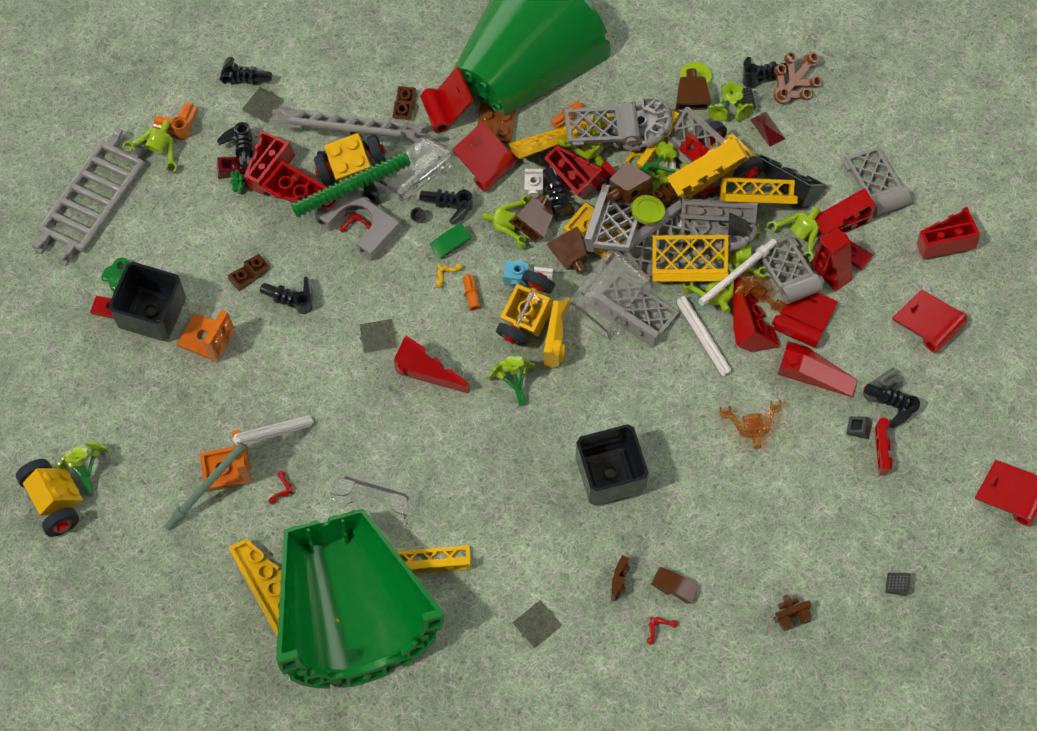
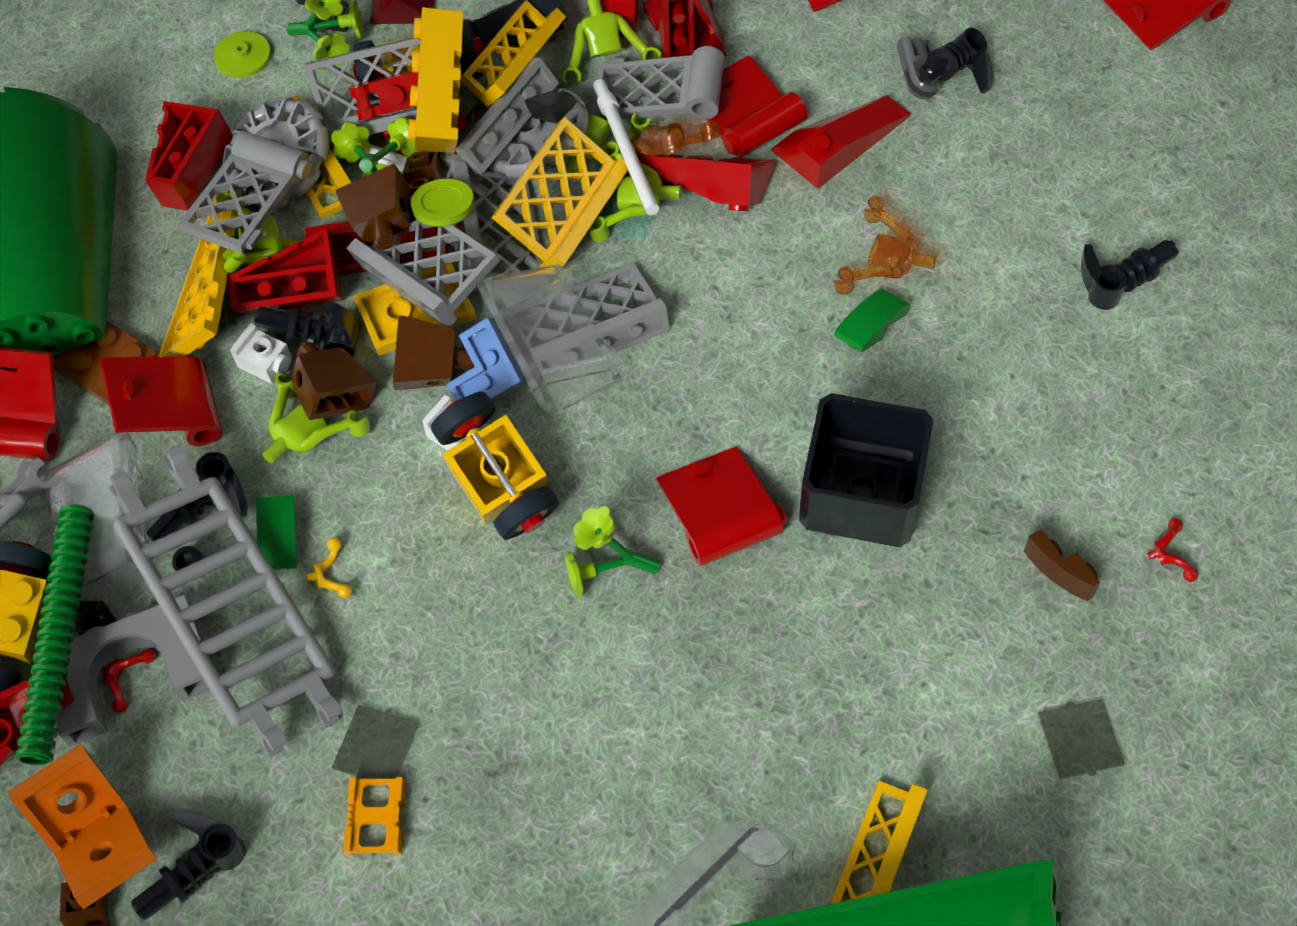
camera: 60 degrees left, 5 degrees down
red wedge [394,335,470,394] -> none
orange axle [463,274,481,311] -> none
medium azure brick [503,260,529,288] -> none
yellow slope [544,297,570,368] -> none
orange axle [551,101,583,128] -> none
reddish brown slope [651,567,698,604] -> none
reddish brown torso [675,68,711,110] -> none
white axle [677,296,731,376] -> none
reddish brown hips [773,595,812,631] -> none
pearl dark grey slope [846,416,873,439] -> none
red plate [874,418,893,476] -> none
pearl dark grey slope [885,573,910,596] -> none
none -> orange bracket [8,744,157,910]
none -> light grey bar [109,446,343,759]
none -> red wedge [145,101,233,211]
none -> light orange piece [343,777,407,856]
none -> medium blue plate [446,318,526,401]
none -> red door [656,446,787,566]
none -> green slope [834,289,909,352]
none -> black piece [1081,240,1179,310]

